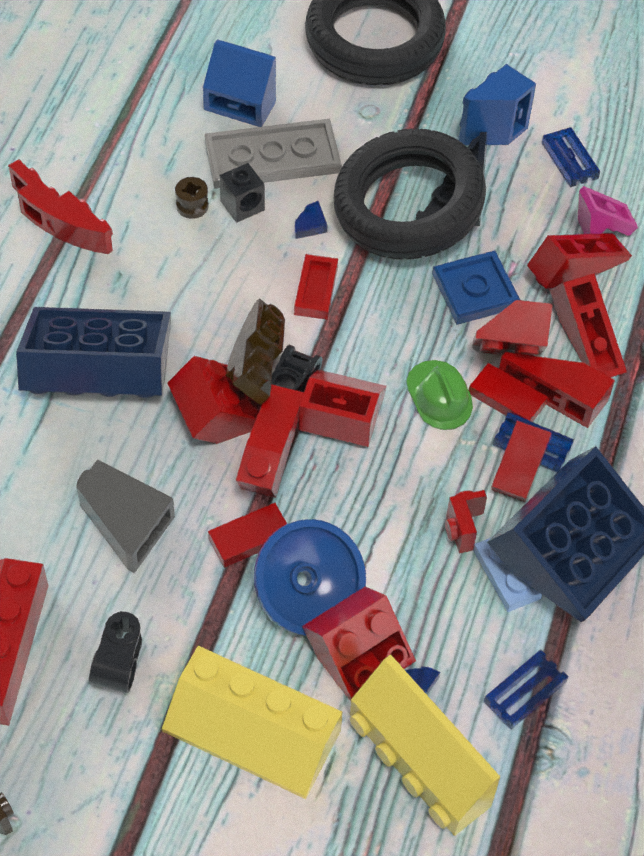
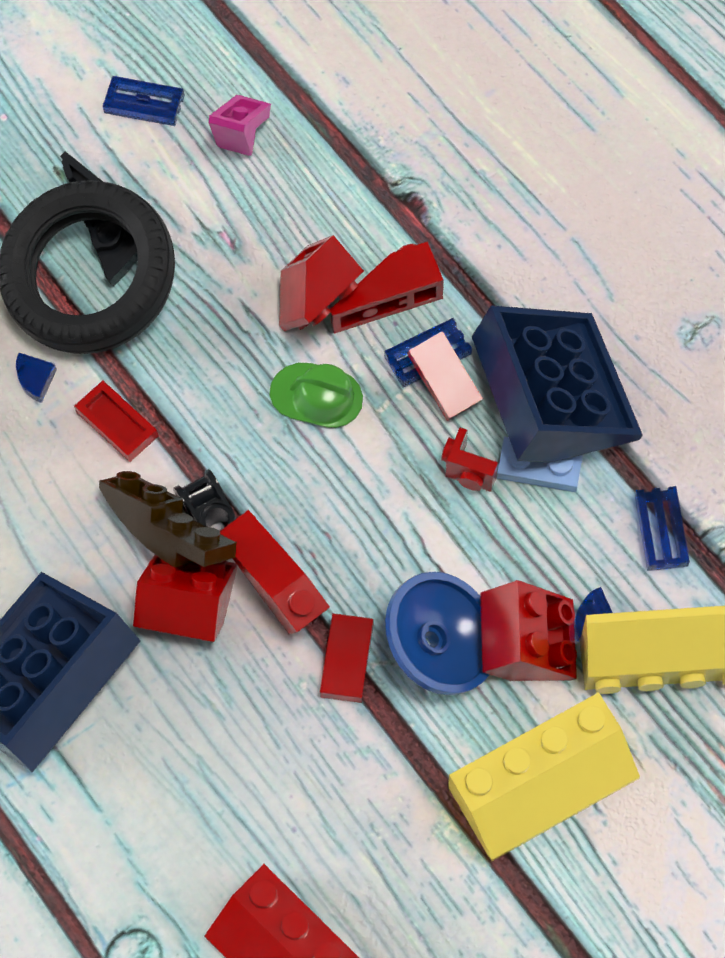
camera: 50 degrees left, 10 degrees up
dark grey slope [76,459,175,574] -> none
black piece [89,611,142,693] -> none
red slope [299,370,386,447] -> none
blue tile [432,250,520,325] -> none
blue slope [459,64,536,145] -> none
red tile [469,363,548,425] -> none
red slope [527,233,632,289] -> none
red slope [550,273,627,377] -> none

